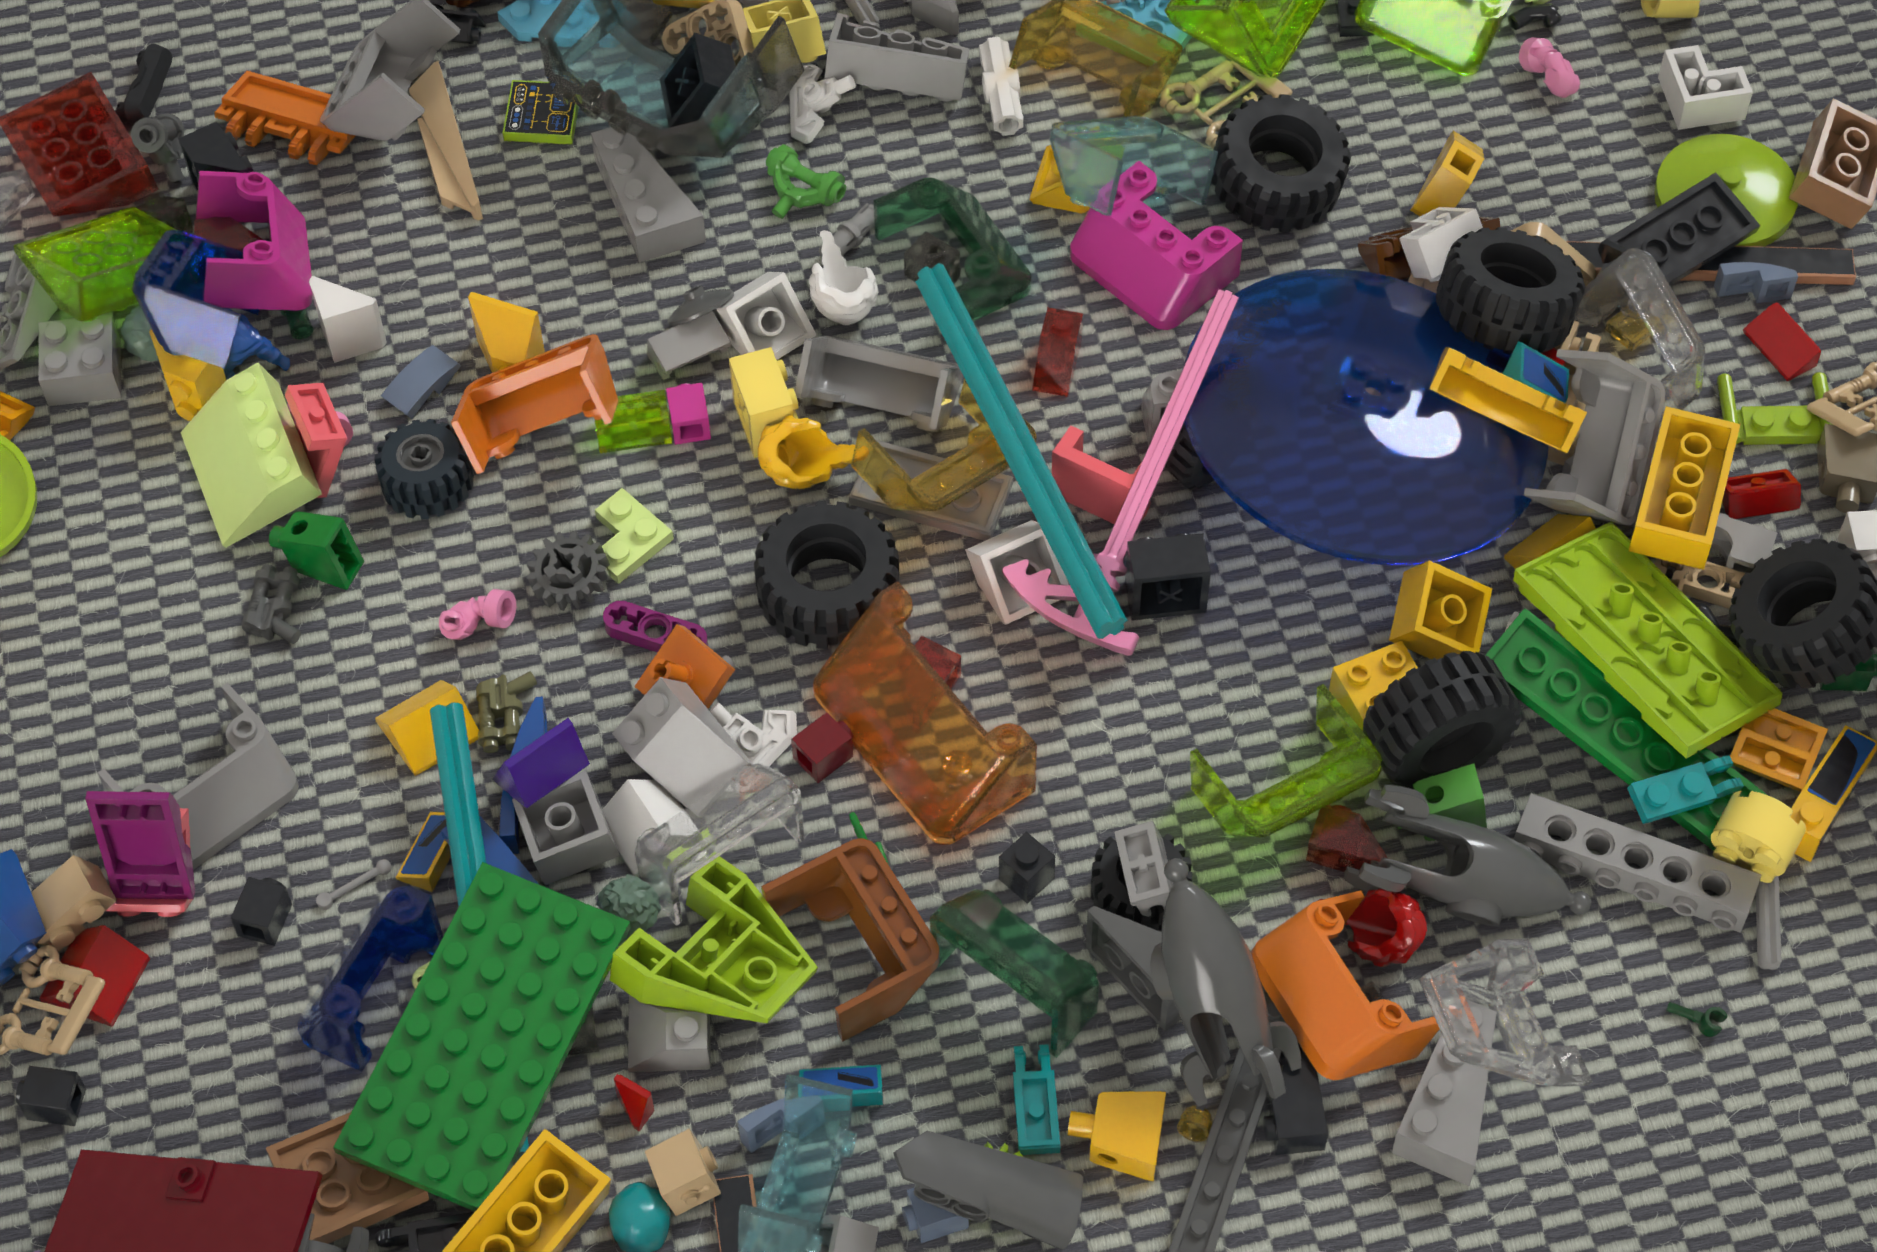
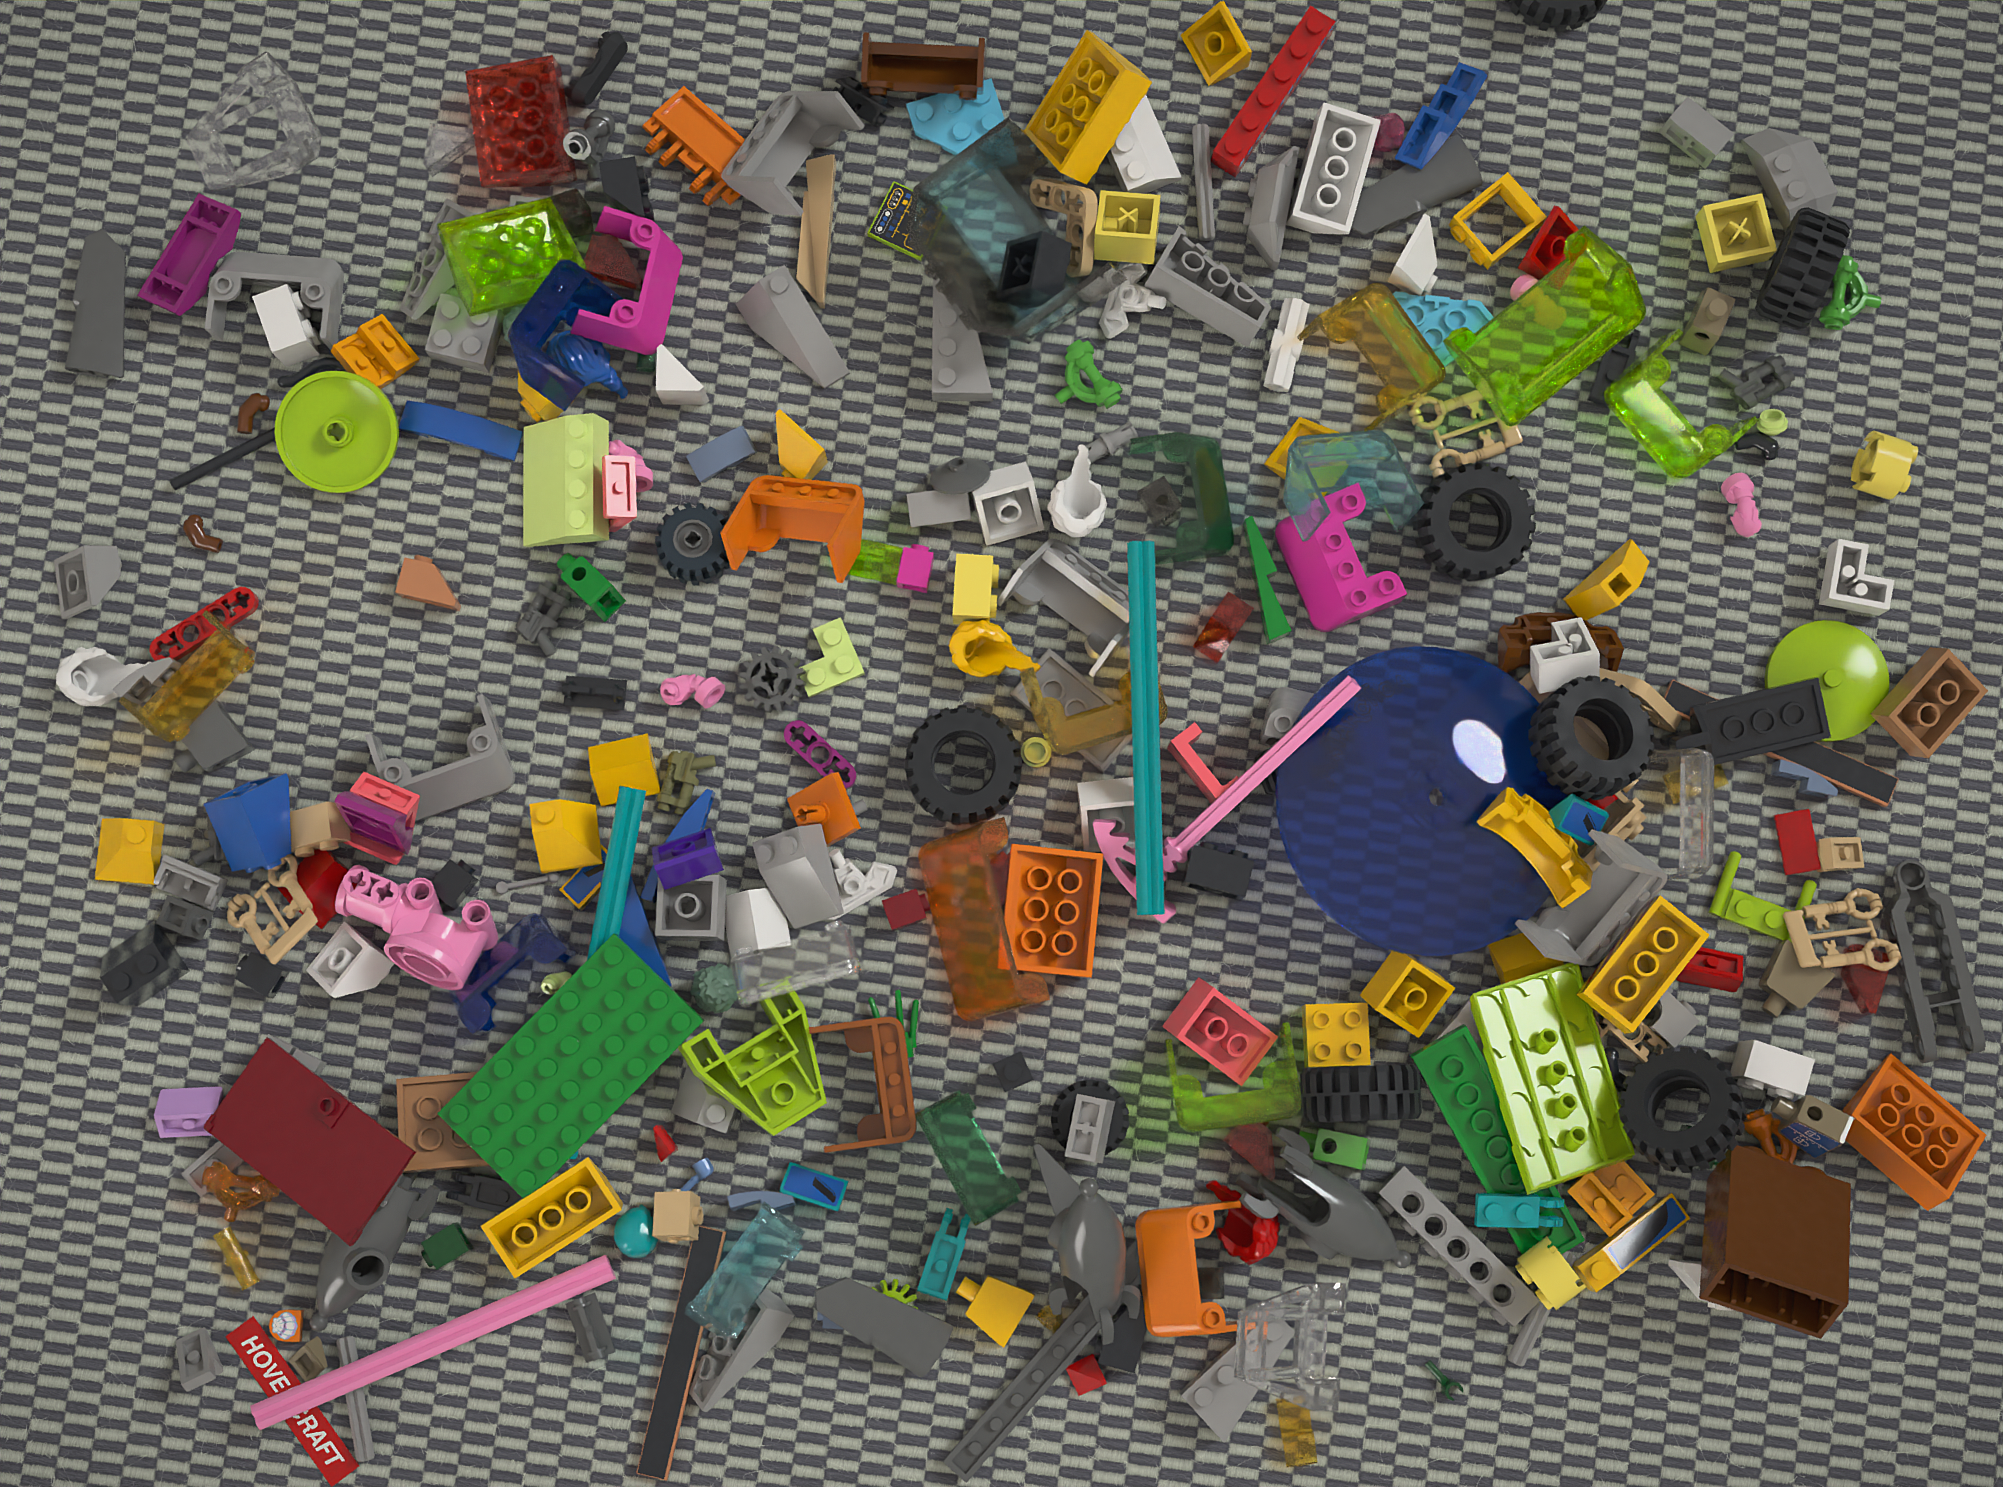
camera: 20 degrees right, 25 degrees up
none -> white slope [306,921,395,998]
none -> bright pink piece [335,864,498,990]
none -> nougat slope [395,555,461,611]
none -> blue slope [399,400,523,462]
none -> yellow slope [529,799,603,874]
none -> black hinge [562,675,627,711]
none -> medium blue hand [680,1158,714,1191]
none -> light grey wedge [736,265,850,389]
none -> orange slope [999,844,1103,978]
none -> yellowish green plate [1021,737,1051,768]
none -> red slope [1066,1353,1107,1396]
none -> coral slope [1162,977,1278,1086]
none -> green slope [1243,516,1292,645]
none -> clear yellow slope [1275,1395,1318,1468]
none -> tan slope [1816,837,1864,872]

